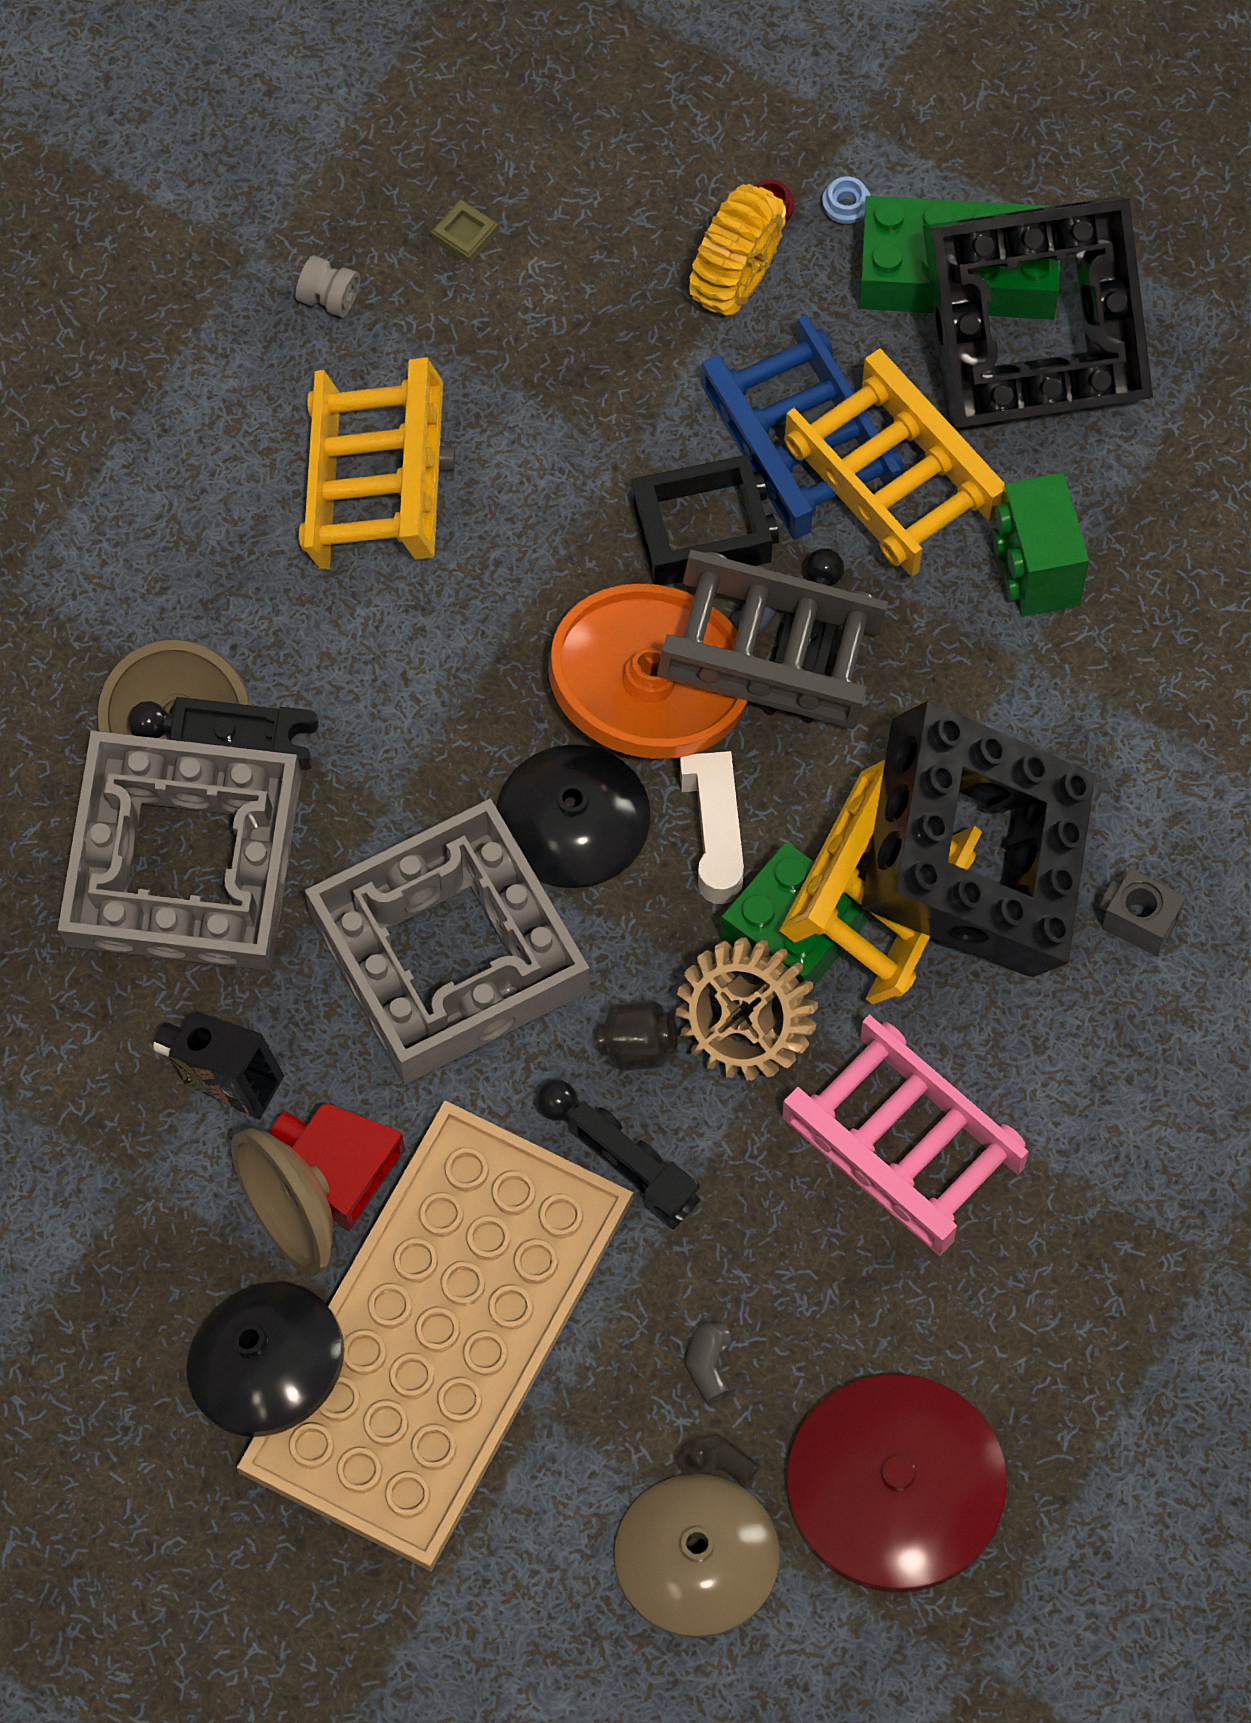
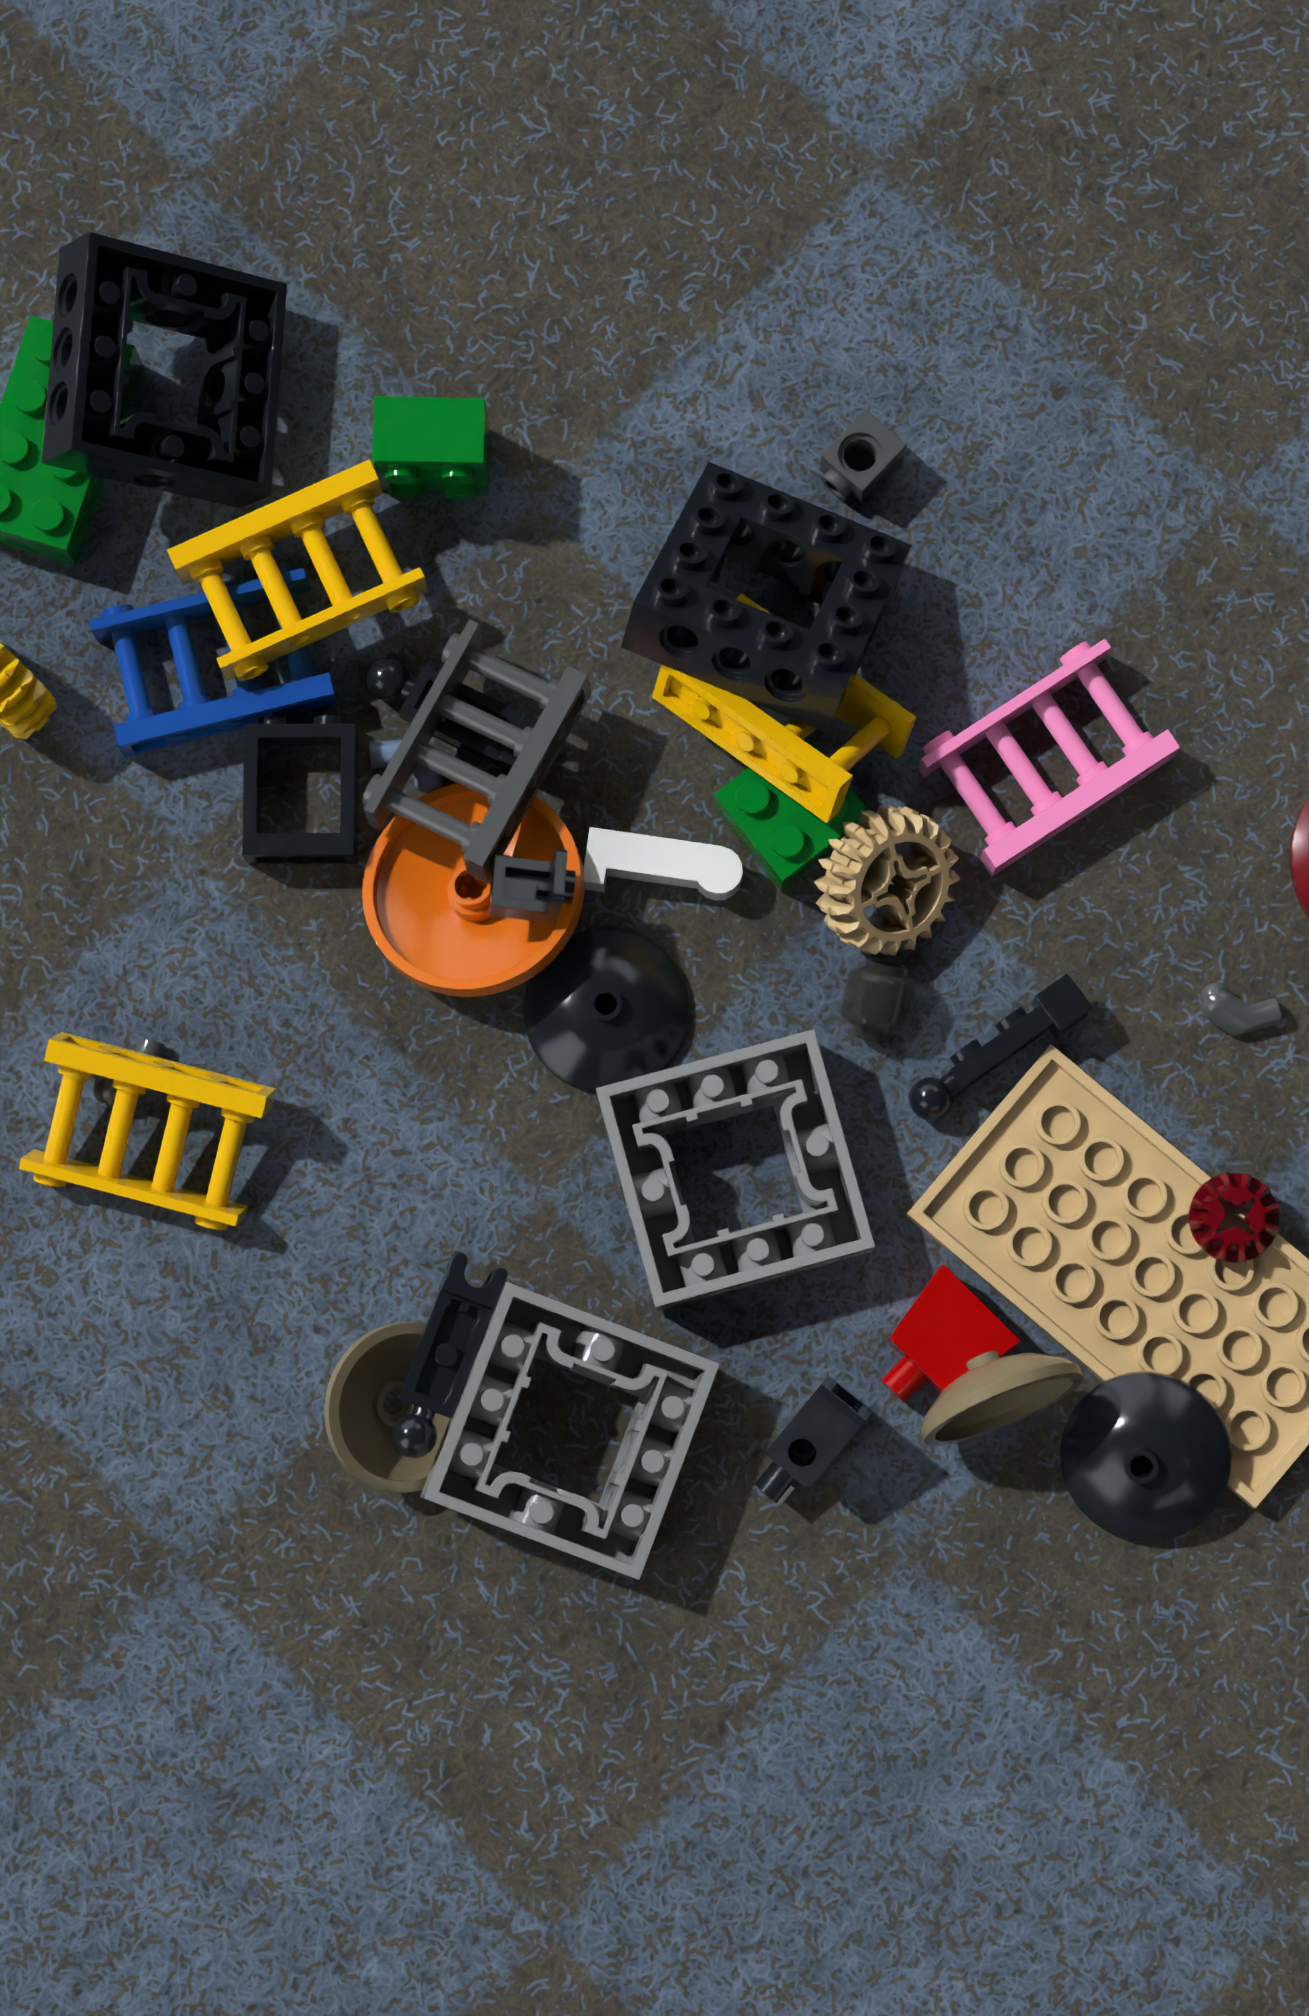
camera: 75 degrees left, 15 degrees up
none -> black bracket [489,849,576,924]
none -> dark red gear [1189,1172,1280,1263]

